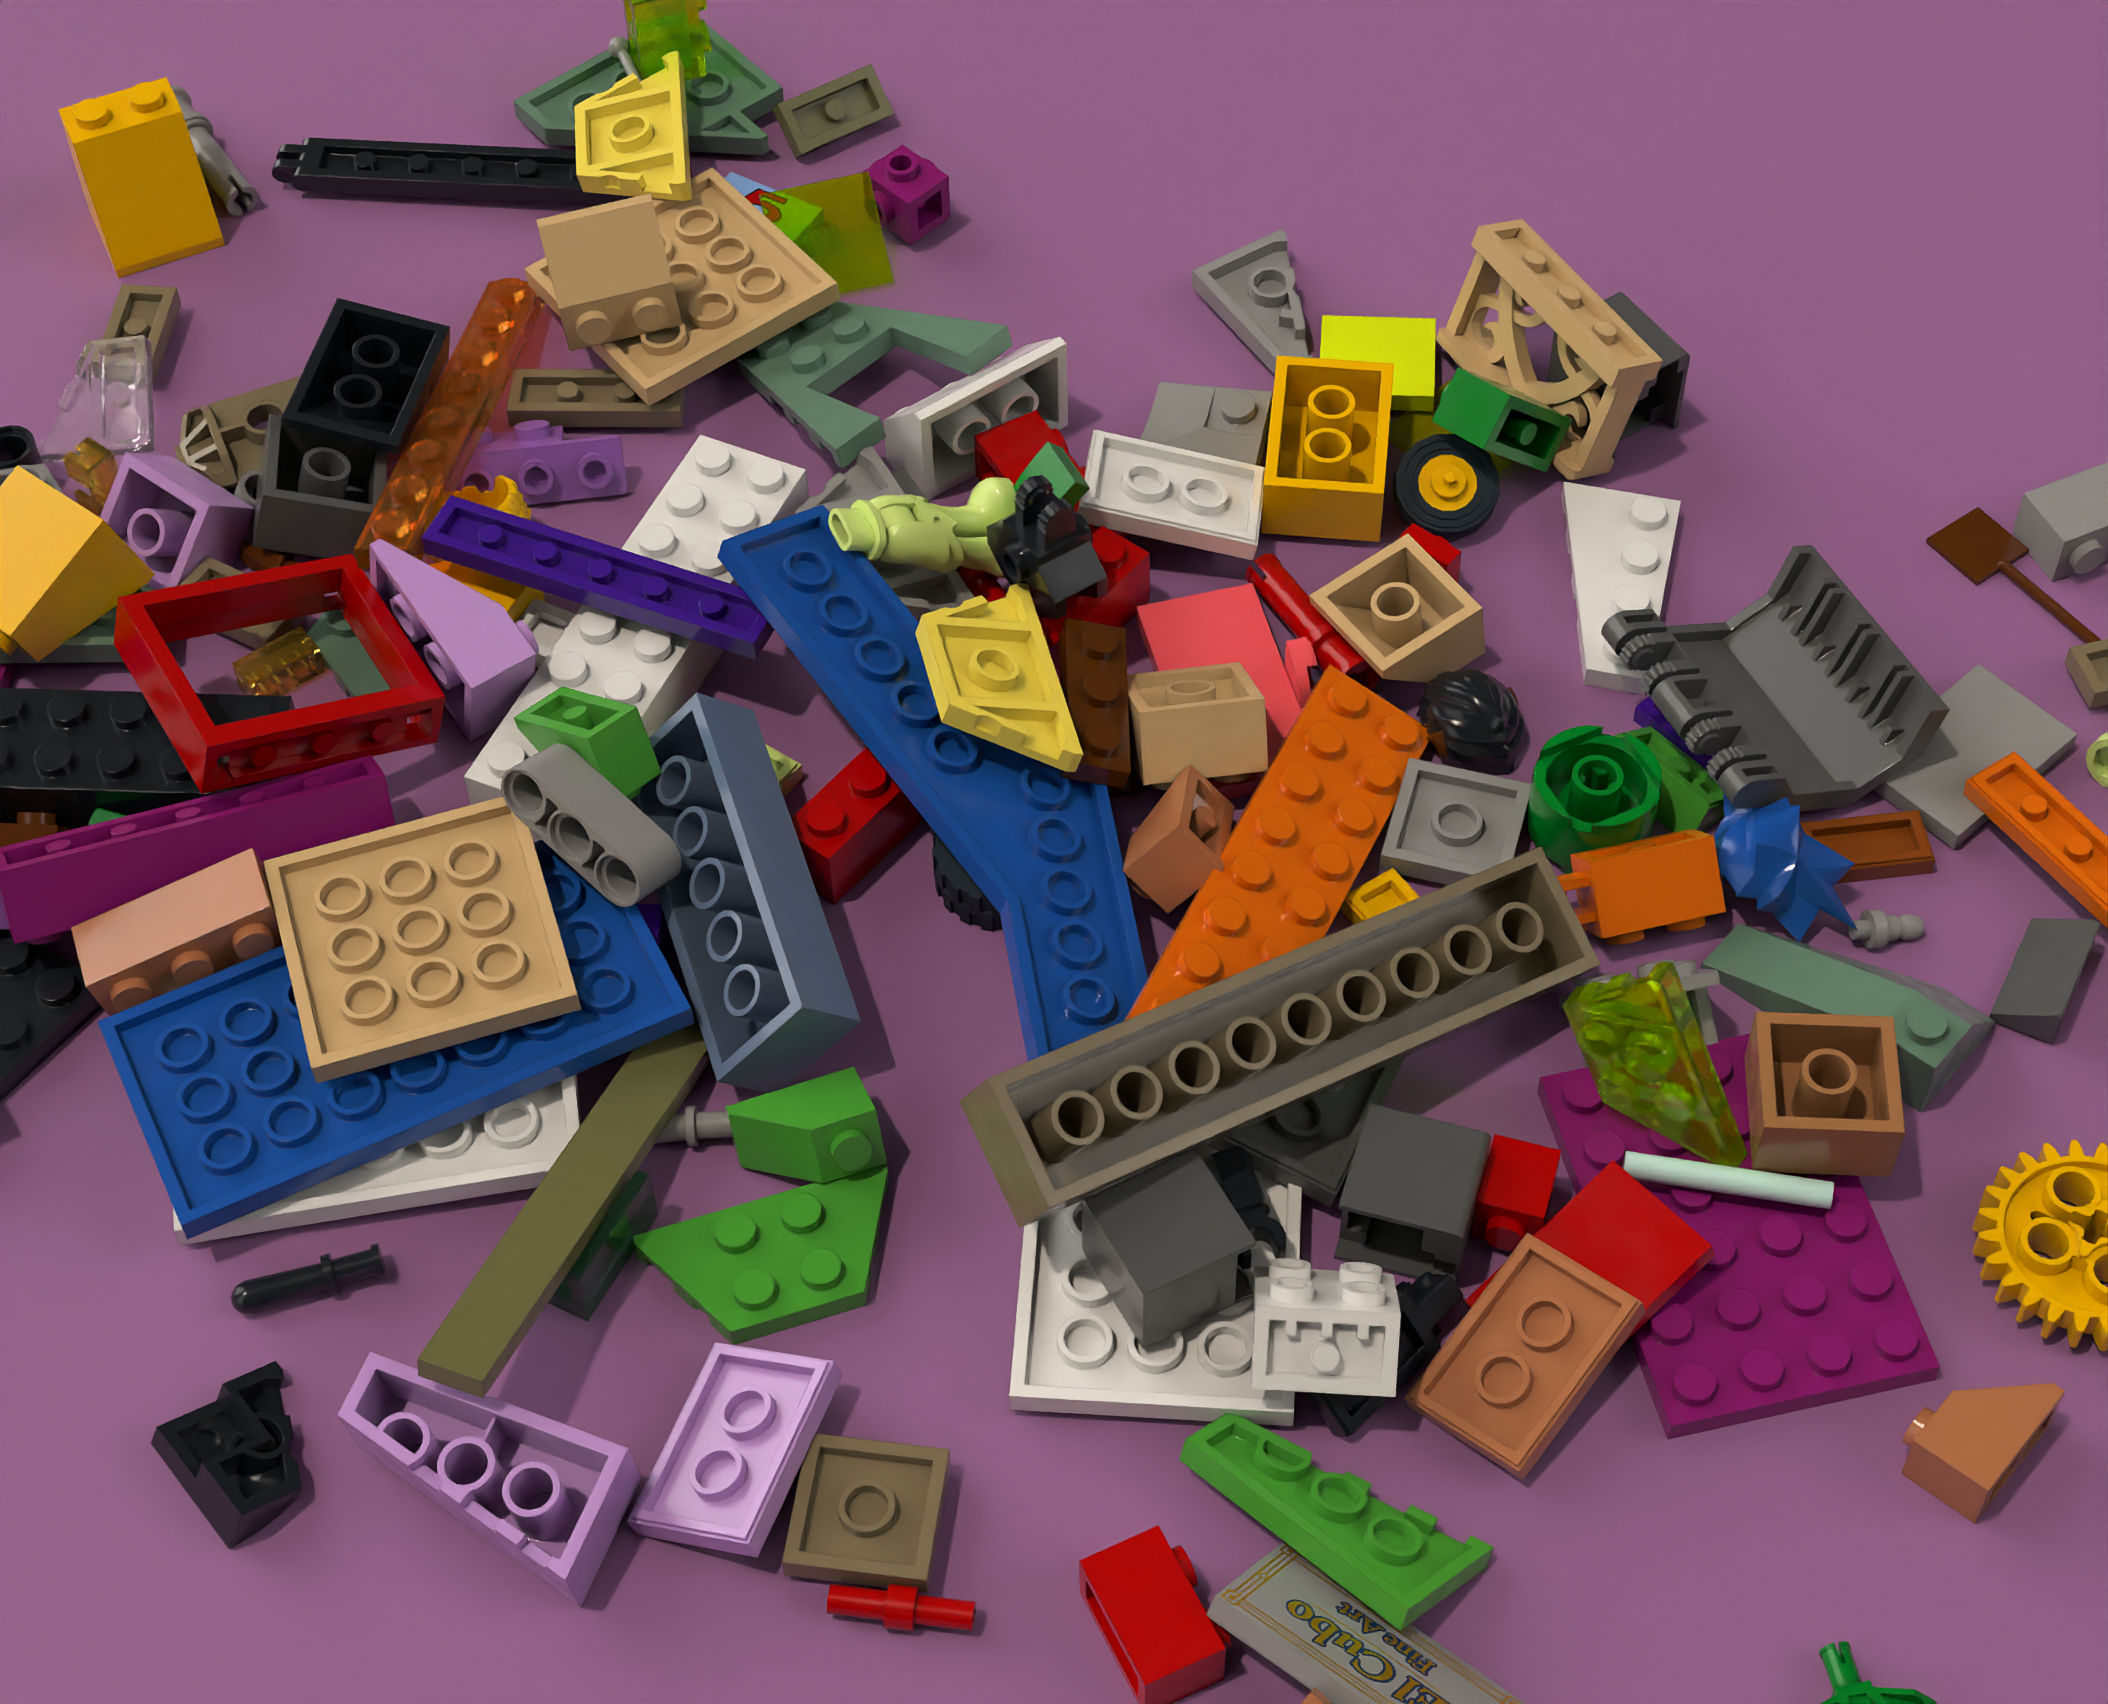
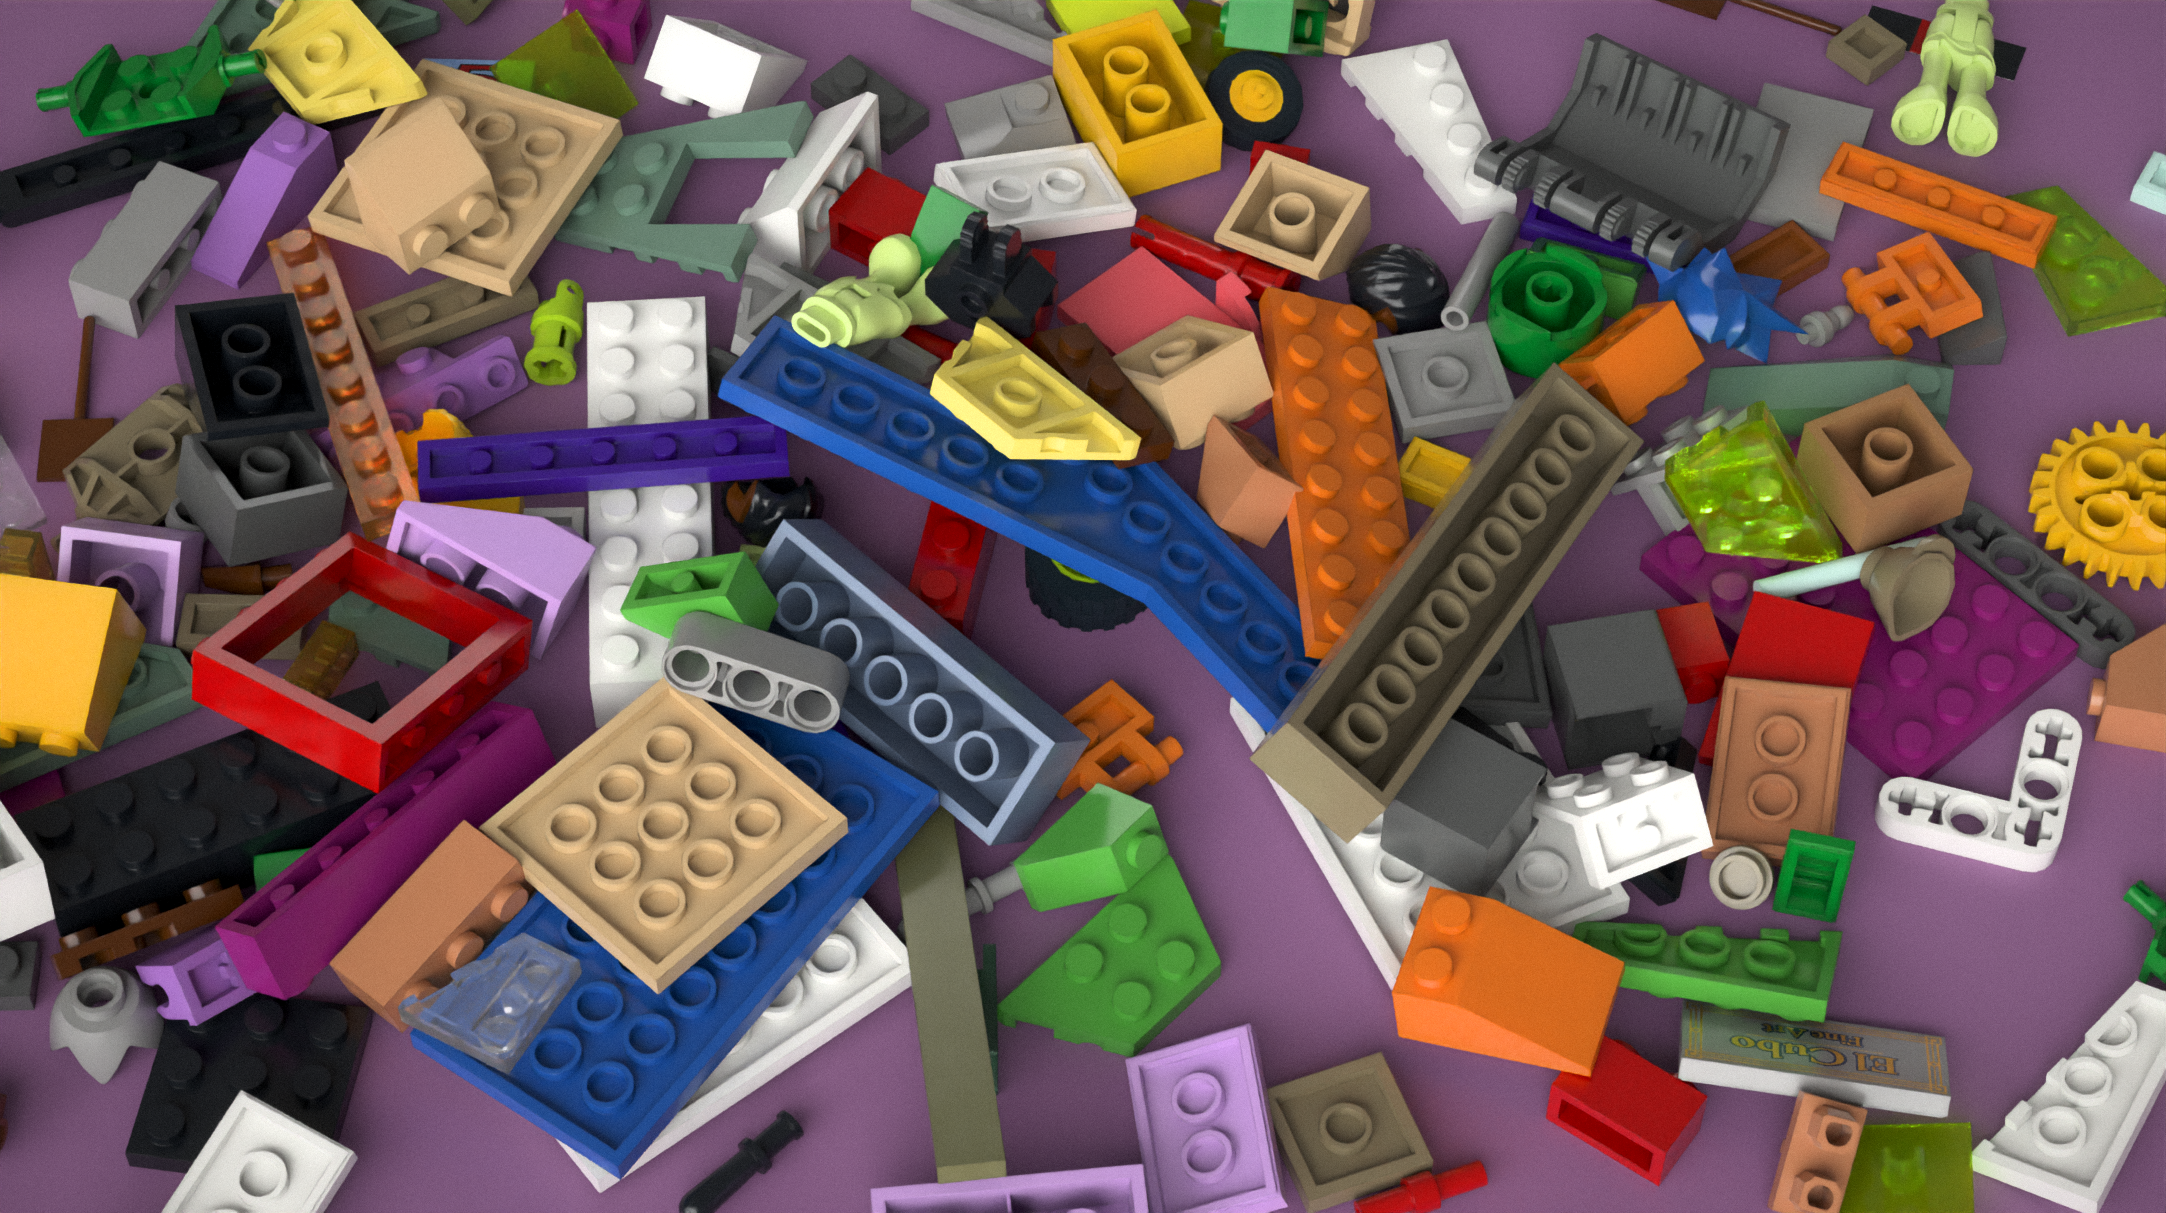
camera: 30 degrees left, 0 degrees up
none -> green plate [36,24,267,137]
none -> reddish brown piece [36,316,115,482]
none -> light grey brick [68,161,223,339]
none -> medium lavender slope [191,112,338,290]
none -> clear wing [398,932,582,1074]
none -> lime piece [524,279,584,386]
none -> white slope [644,15,807,118]
none -> black hair [720,476,825,548]
none -> dark grey plate [810,54,929,155]
none -> orange plate [1056,679,1184,800]
none -> orange slope [1392,886,1625,1077]
none -> light grey piece [1441,212,1520,331]
none -> plate [1709,845,1775,910]
none -> green slope [1772,829,1856,923]
none -> orange plate [1841,231,1983,356]
none -> dark tan piece [1860,534,1956,641]
none -> white beam [1875,709,2082,872]
none -> dark grey beam [1936,500,2136,669]

